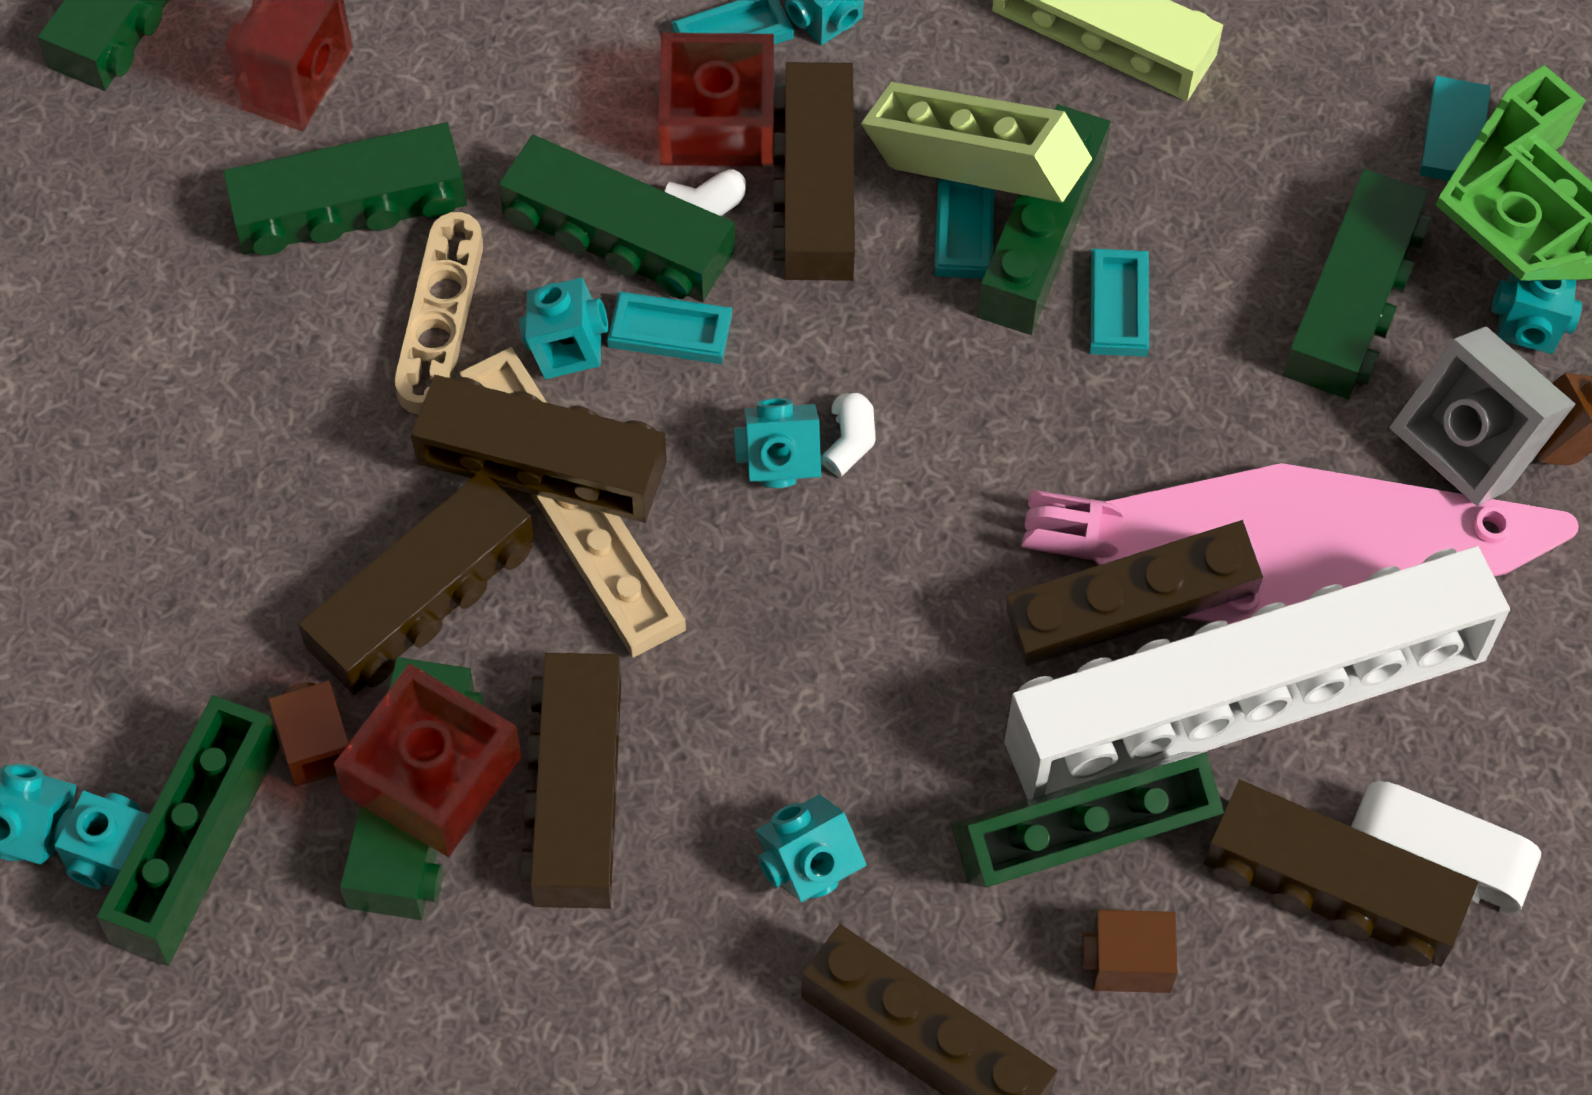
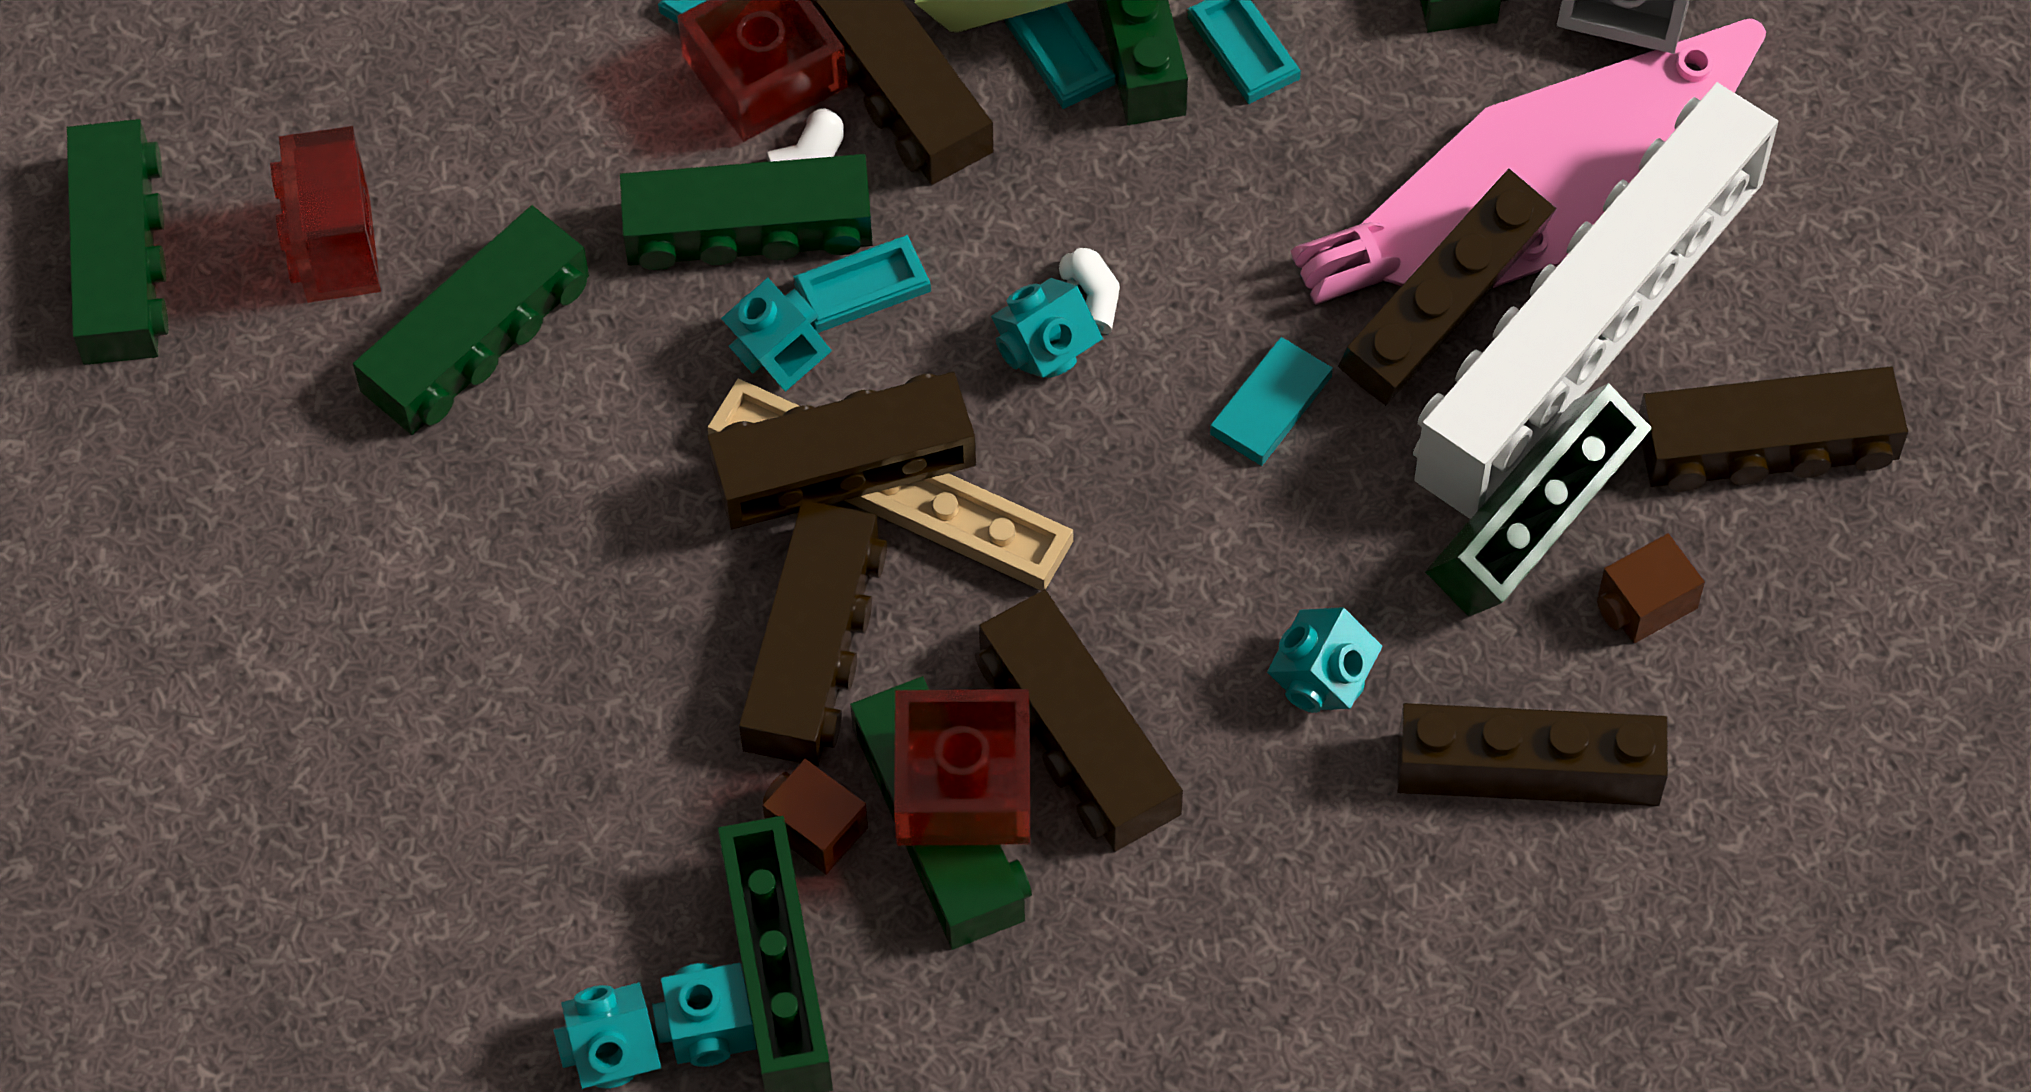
camera: 30 degrees left, 0 degrees up
tan beam [395,212,483,415] -> none
white beam [1351,781,1541,915] -> none
none -> teal tile [1210,337,1333,466]

